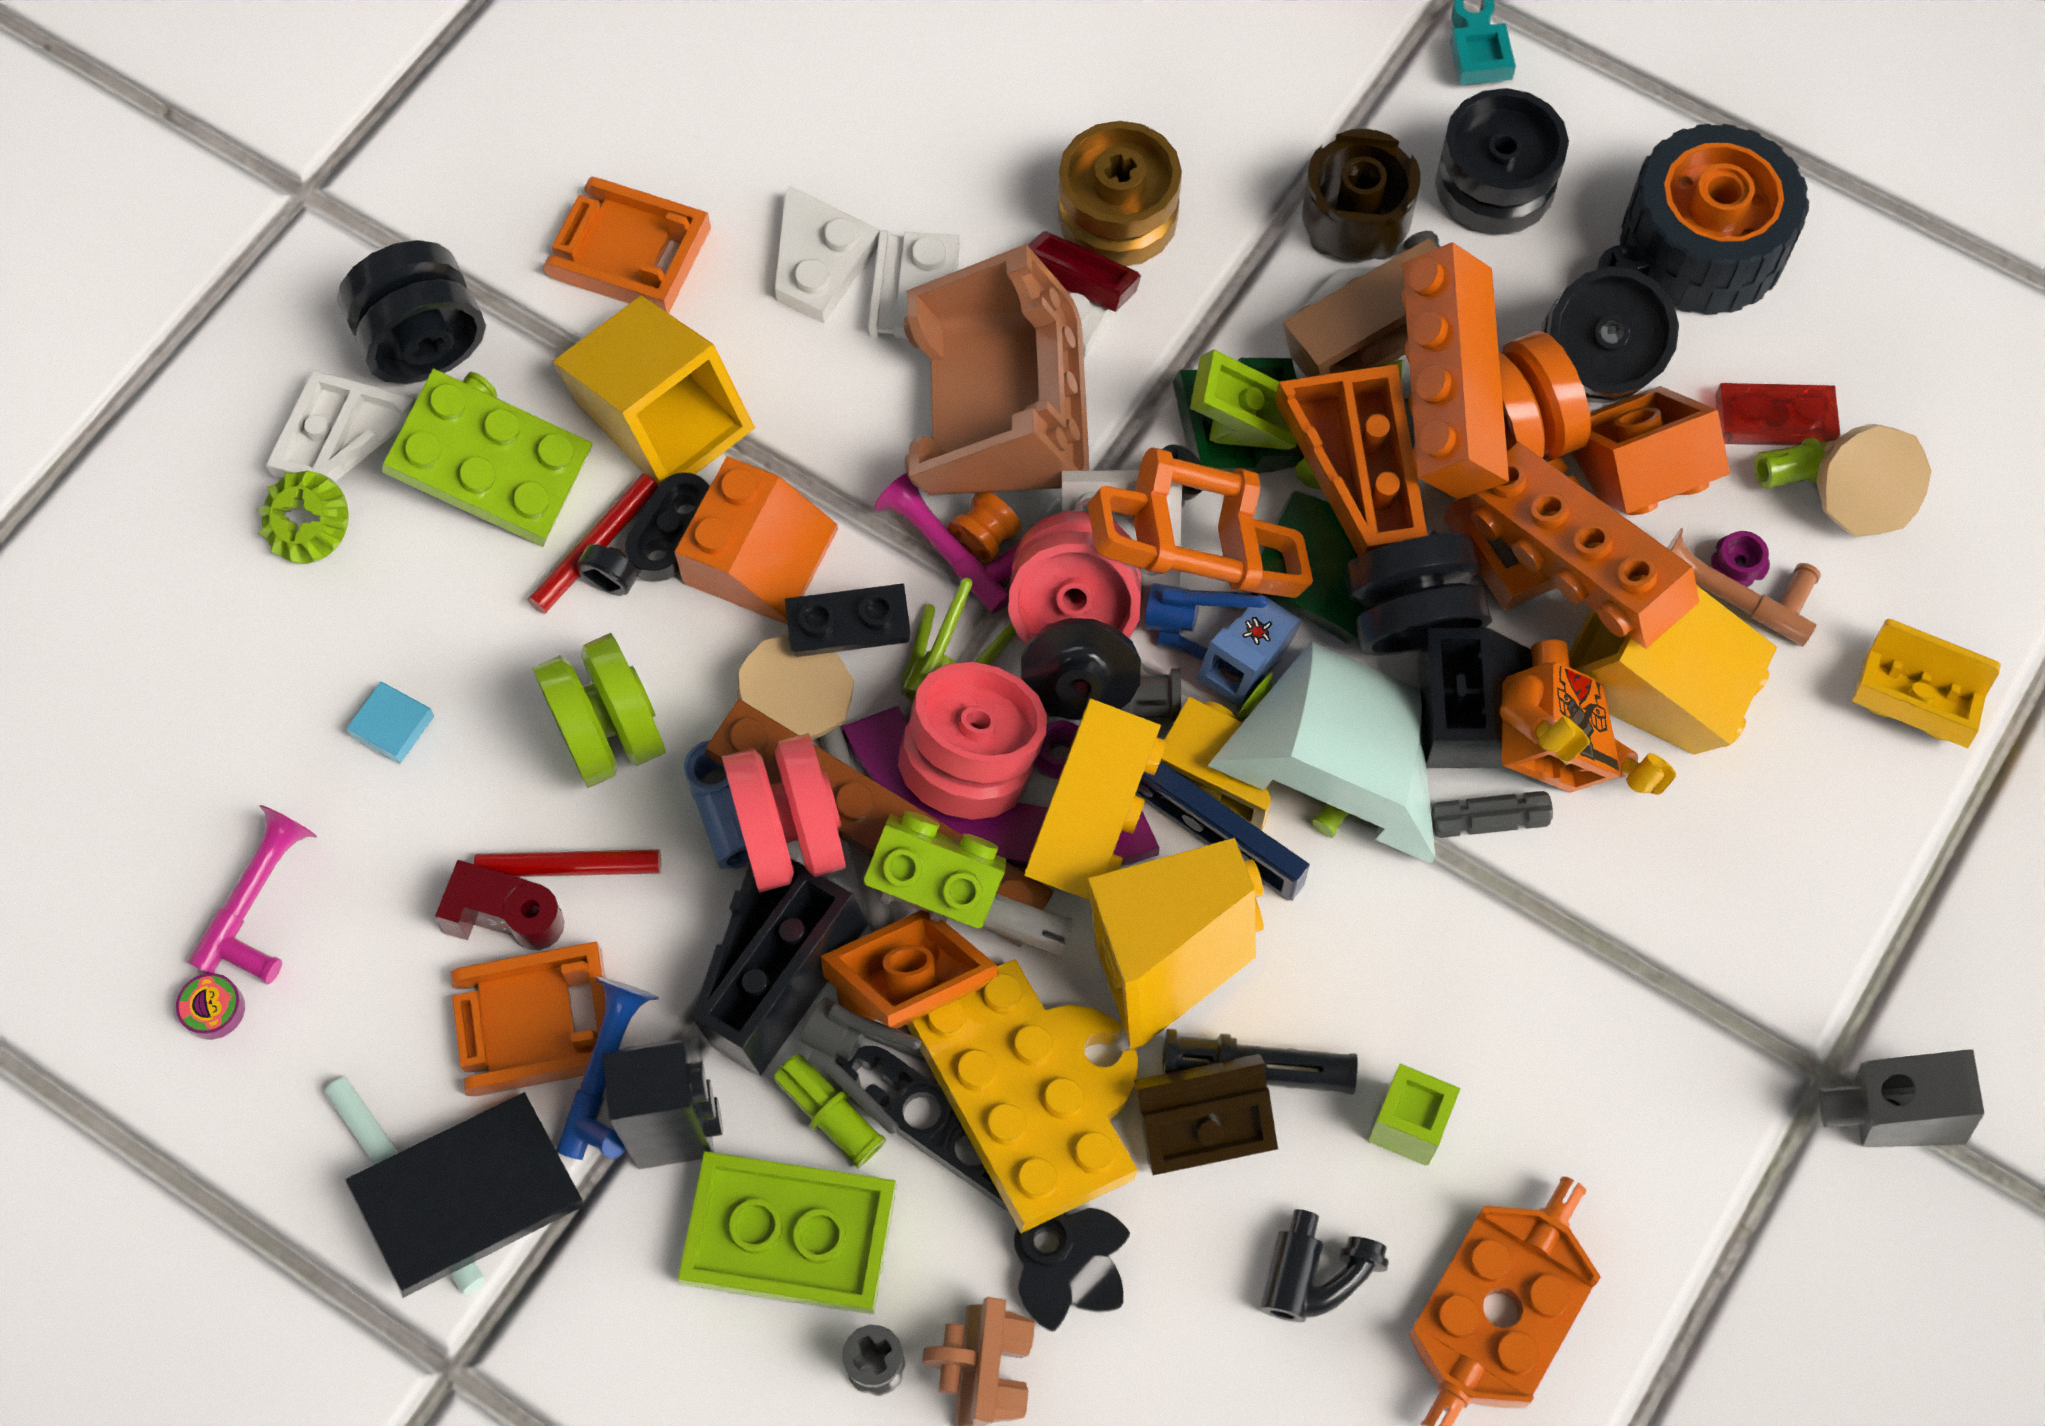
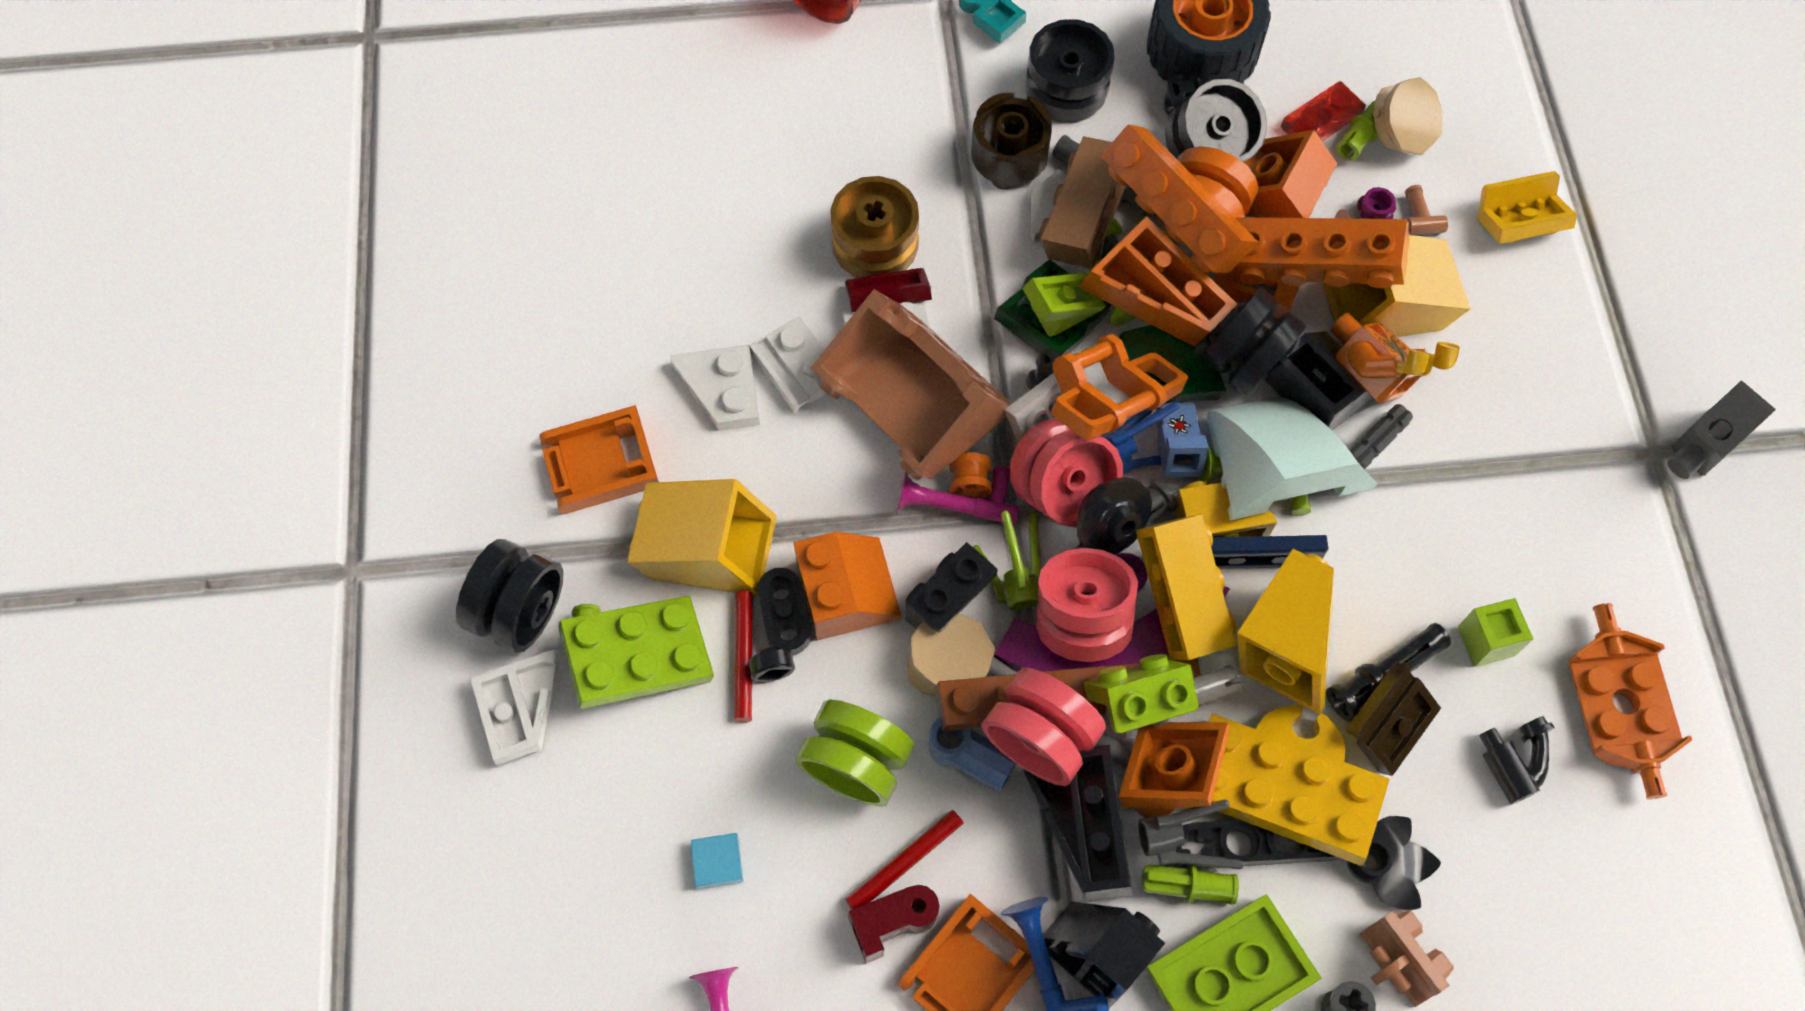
camera: 40 degrees left, 0 degrees up
lime gear [257,470,349,564] -> none

